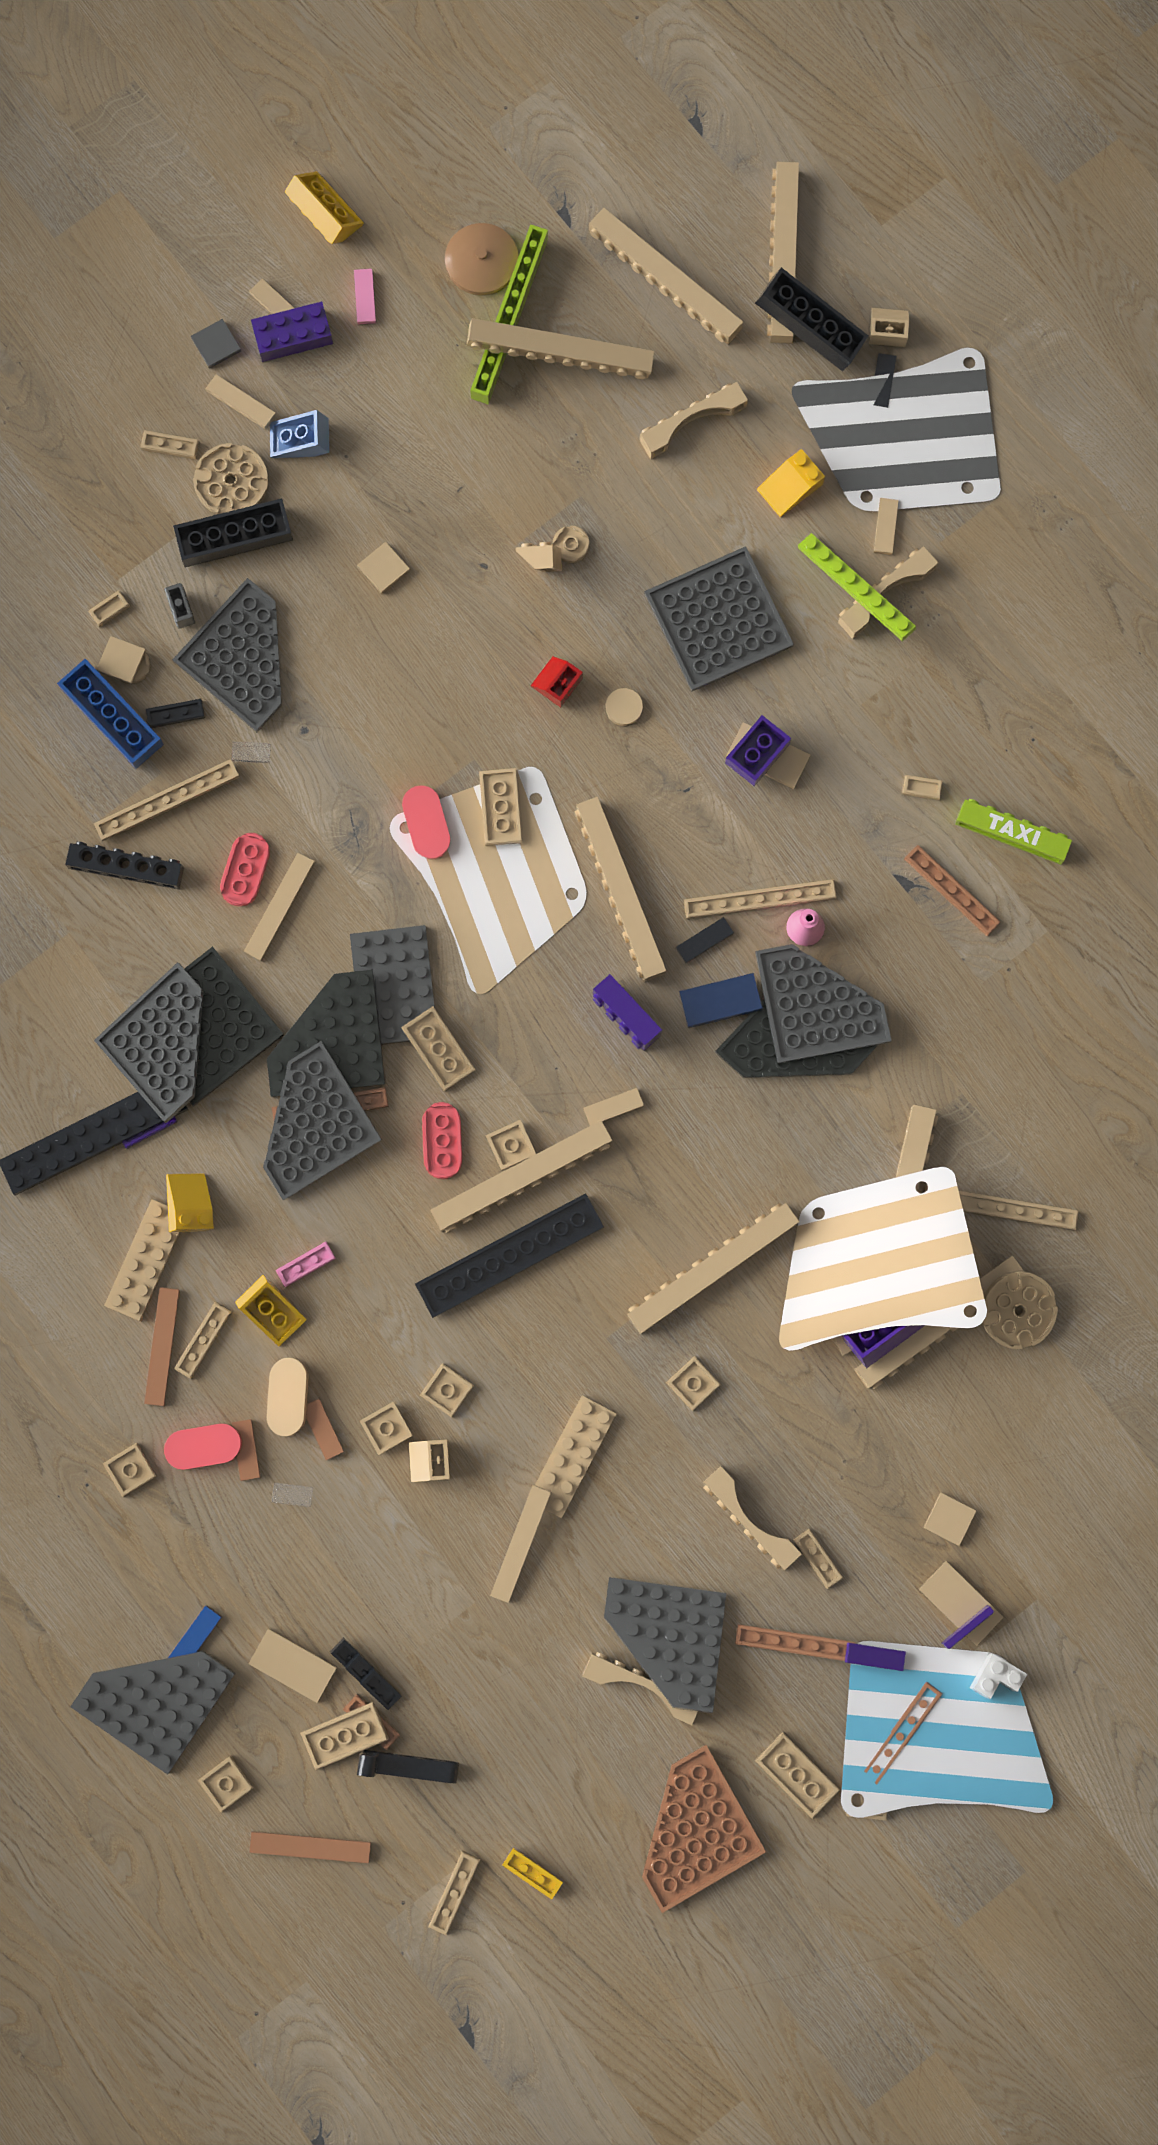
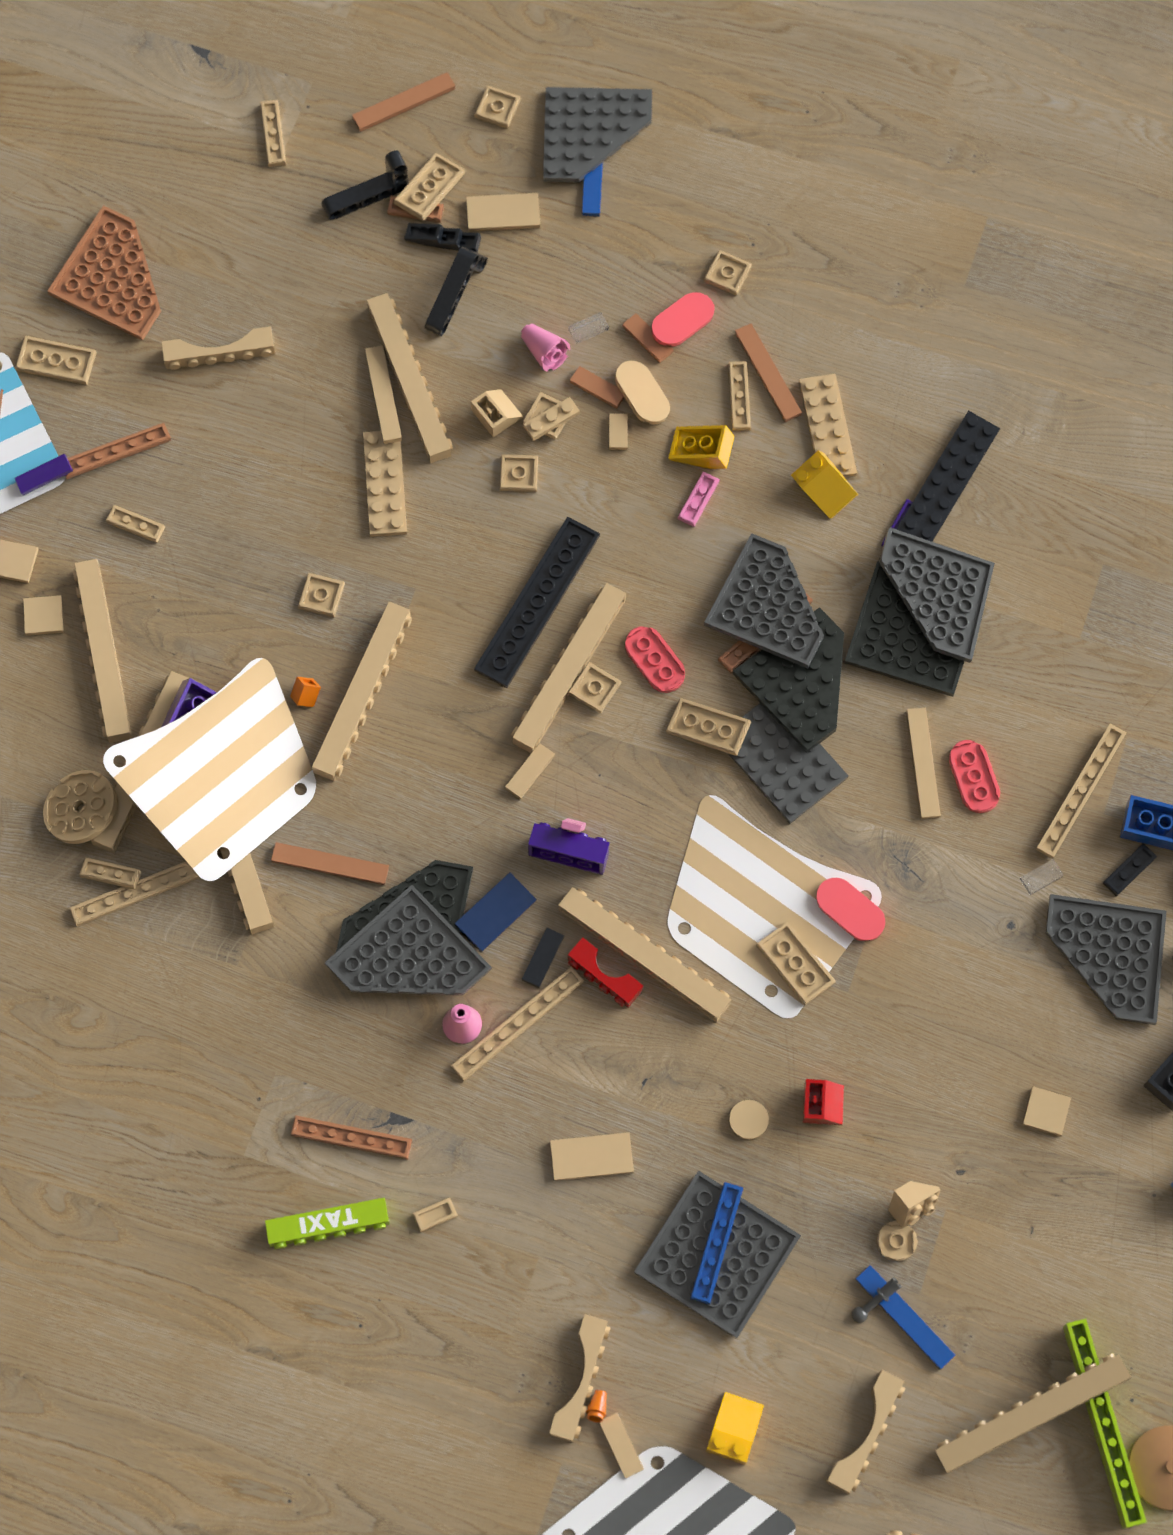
camera: 145 degrees right, 10 degrees down
black brick [65,841,184,890] -> none
yellow plate [502,1847,563,1900] -> none
dark grey plate [604,1577,726,1713] -> none
tan arch [703,1466,801,1570] -> none
dark purple brick [725,715,791,787] -> none
lime plate [798,533,916,642] -> none
none -> tan brick [73,559,132,743]
none -> tan tile [79,858,141,889]
none -> nougat tile [271,842,389,885]
none -> orange panel [290,676,321,707]
none -> tan brick [367,293,453,464]
none -> black beam [425,247,488,336]
none -> bright pink cone [521,324,570,371]
none -> tan plate [523,397,580,441]
none -> bright pink tile [561,818,586,833]
none -> red arch [568,937,643,1008]
none -> orange cone [586,1390,607,1423]
none -> tan tile [609,414,628,450]
none -> blue tile [690,1182,743,1305]
none -> dark grey pin [852,1277,902,1323]
none -> blue tile [855,1265,955,1370]

